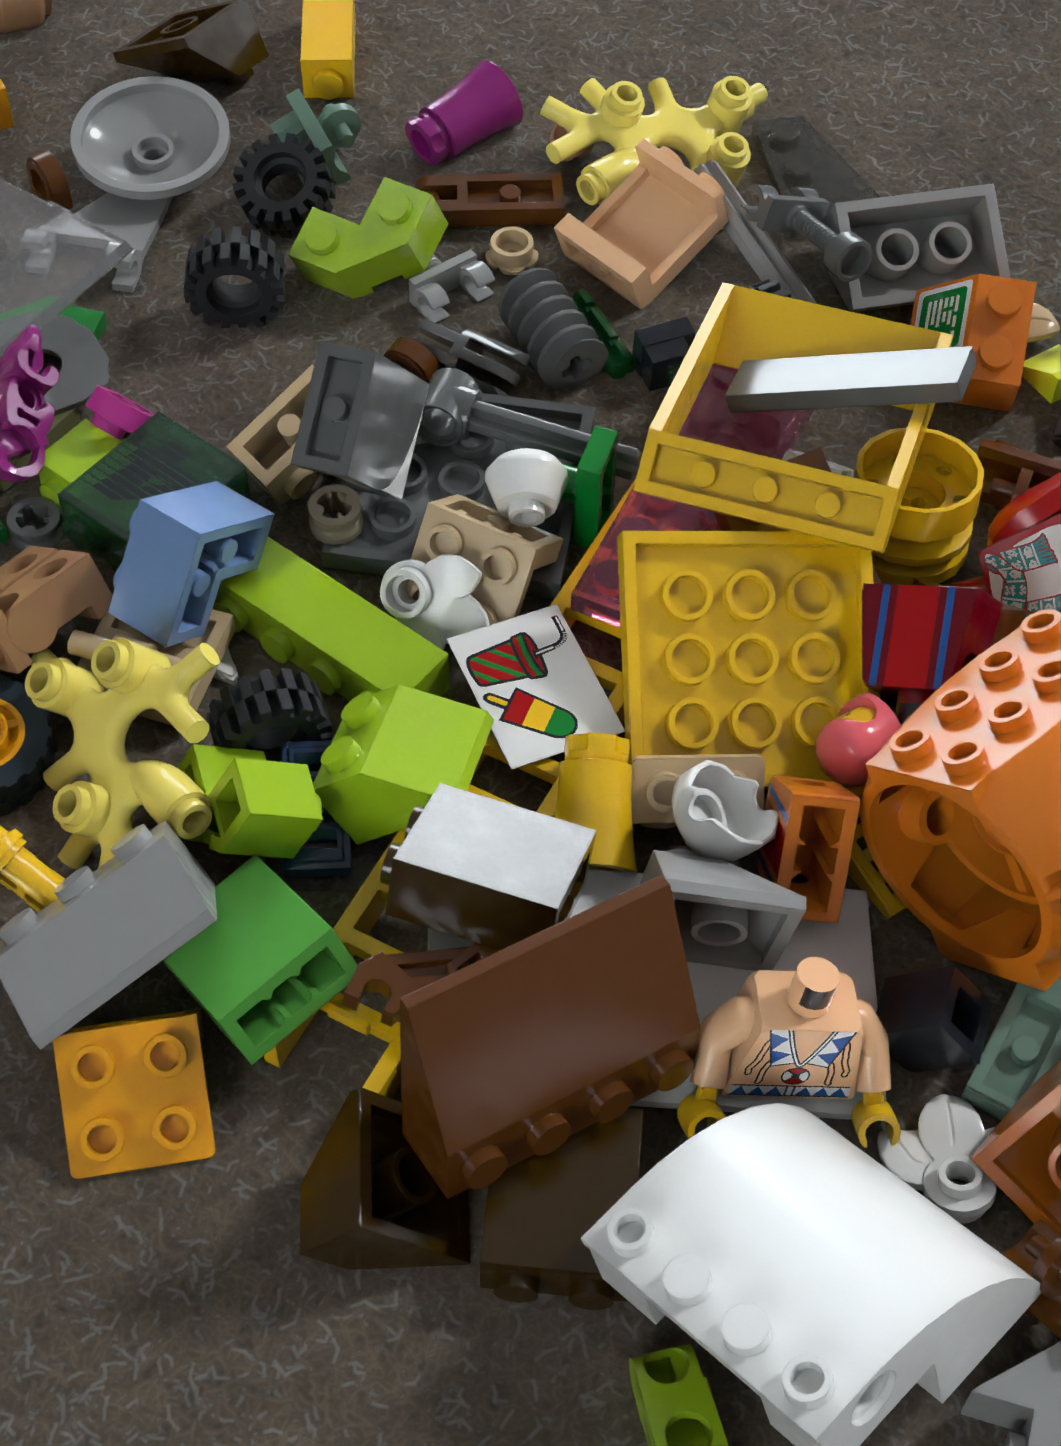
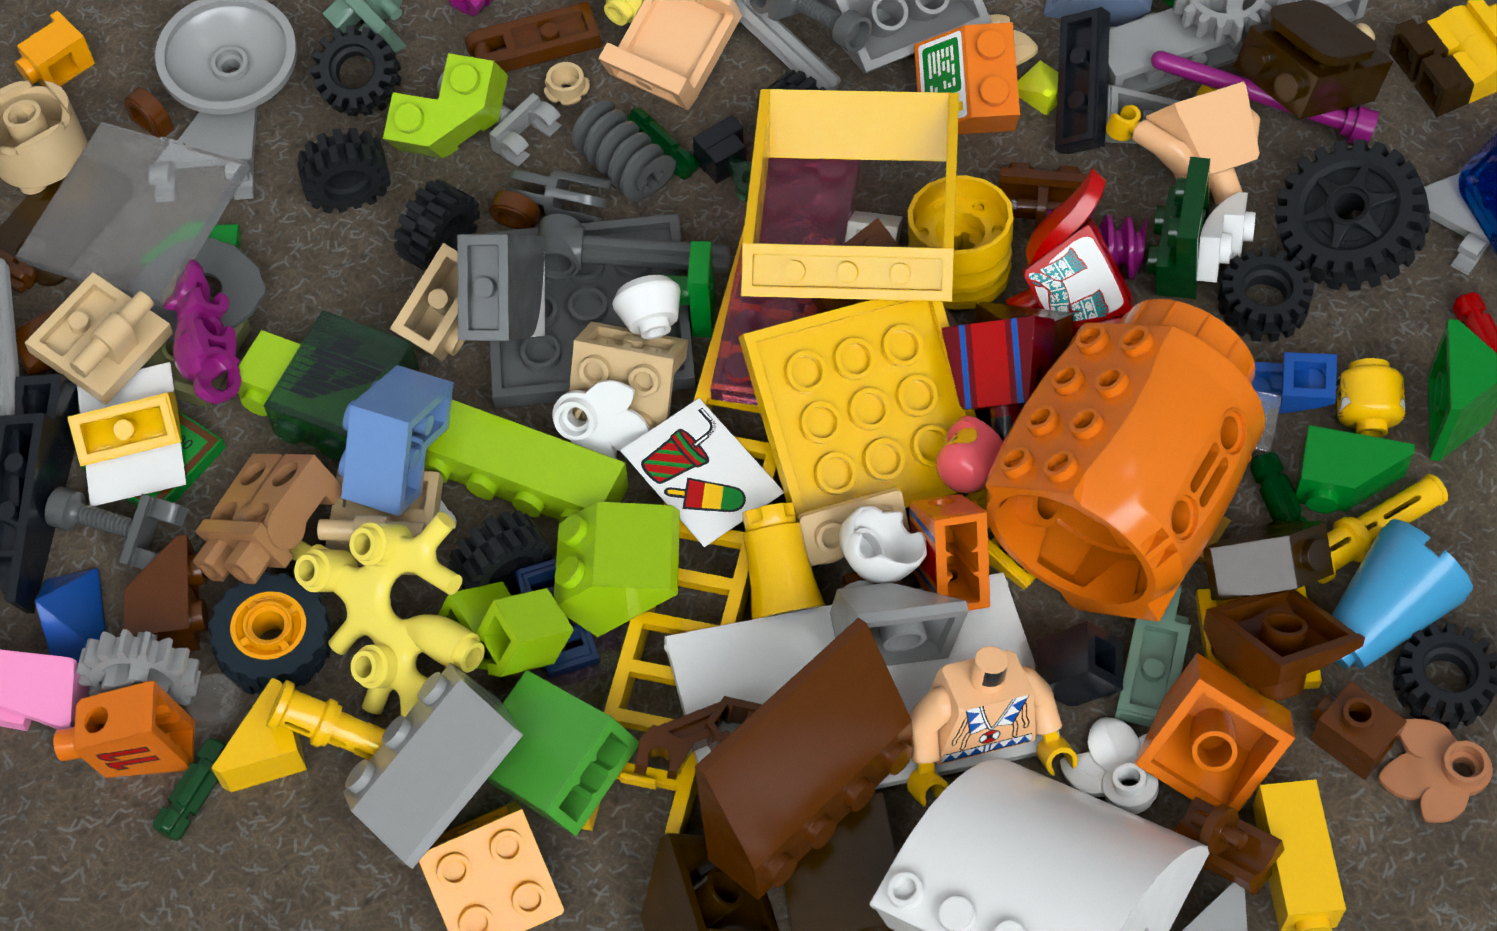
camera: 10 degrees left, 5 degrees up
dark grey bush [6,497,64,551] -> none
dark pink plate [85,385,163,444] -> none
dark tan bush [307,484,363,545] -> none
brick [380,783,597,950] -> none
tile [725,346,977,413] -> none
none -> black tyre [394,179,480,271]

